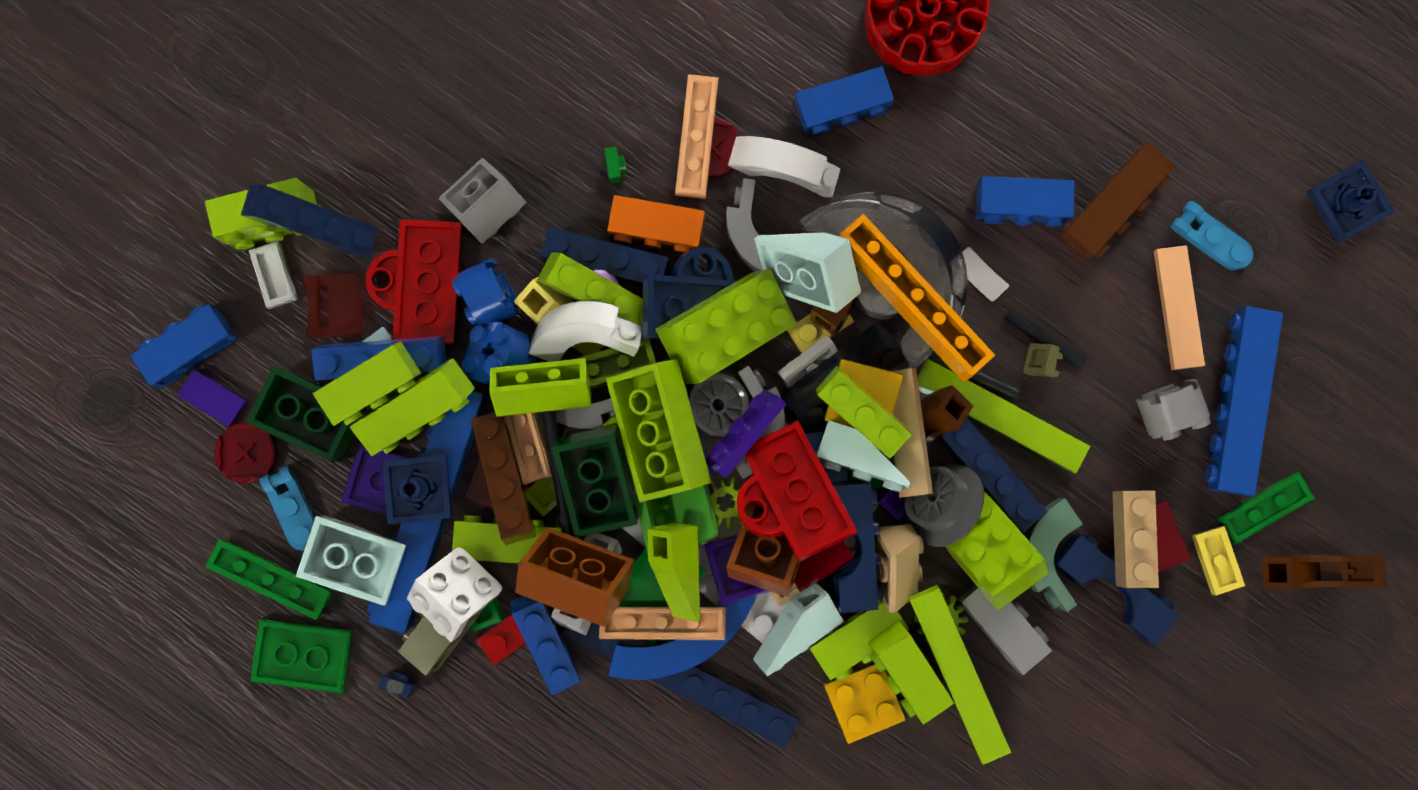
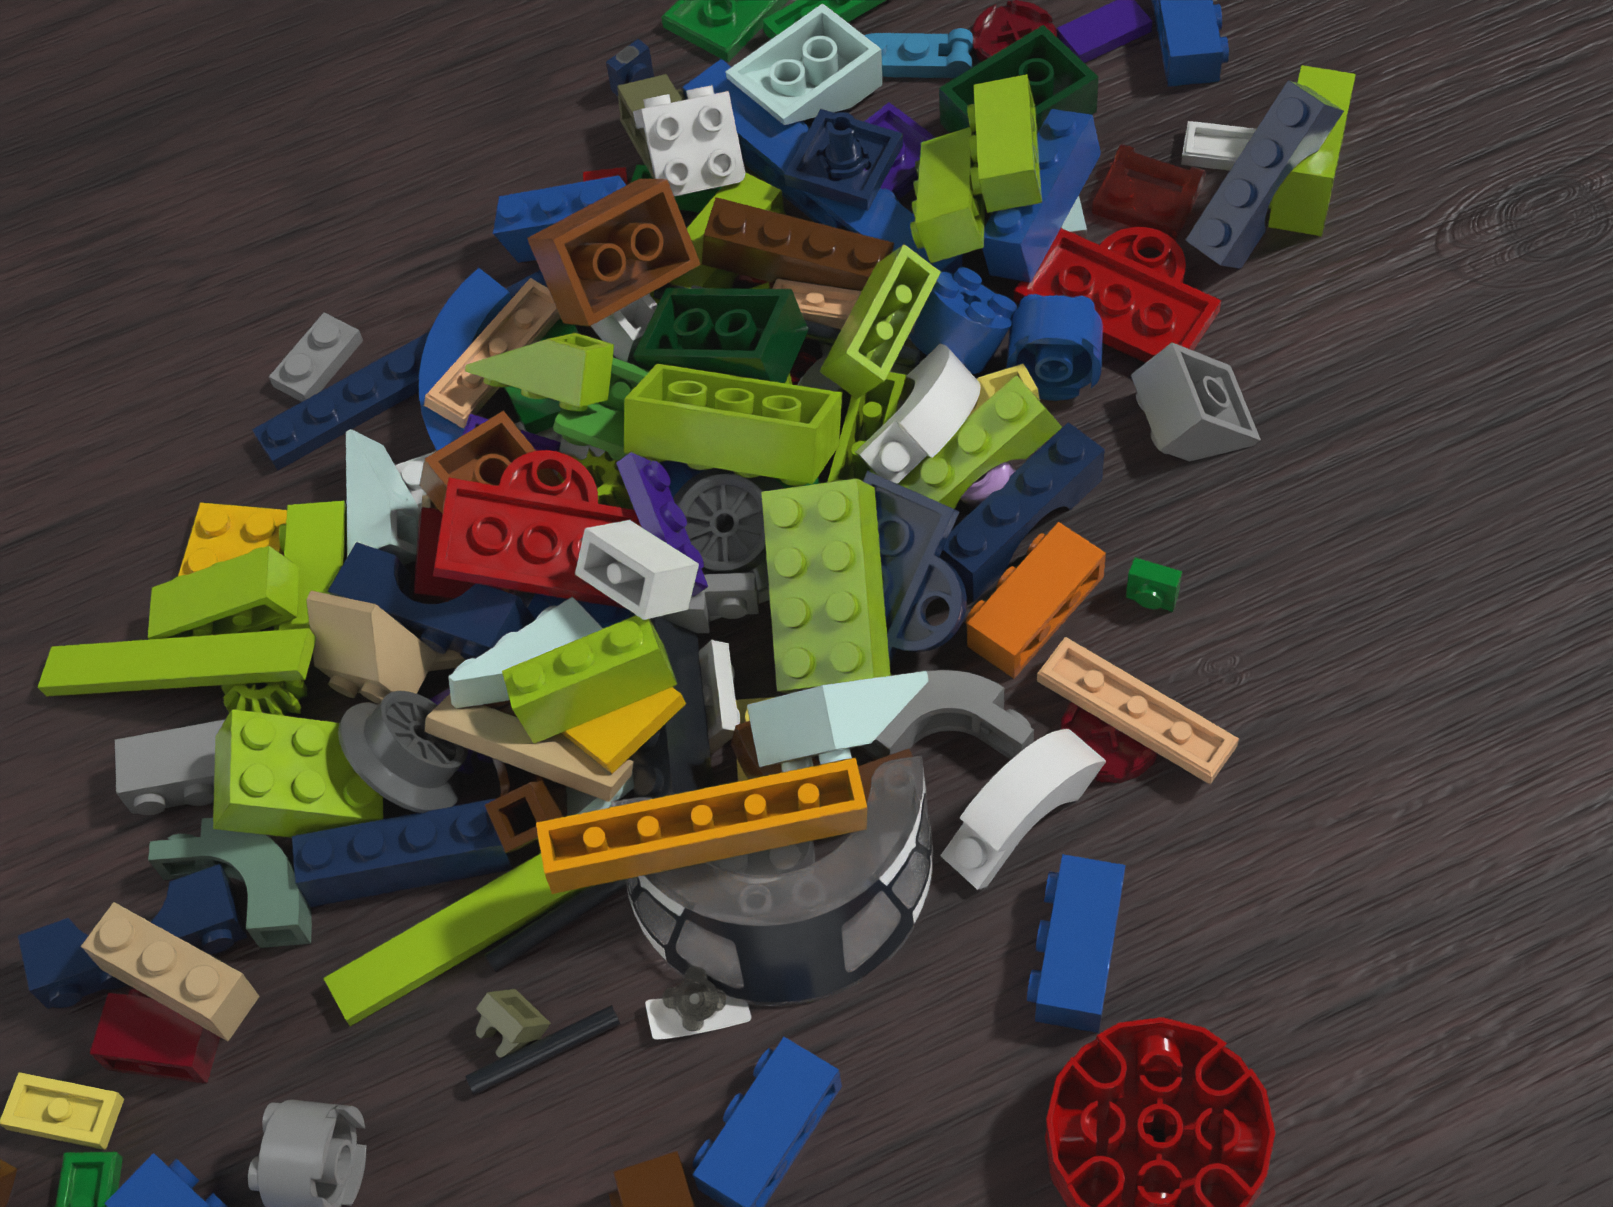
camera: 125 degrees right, 25 degrees down
none -> light grey plate [269,312,363,402]
none -> white brick [575,520,699,620]
none -> clear smoke plate [662,967,726,1031]

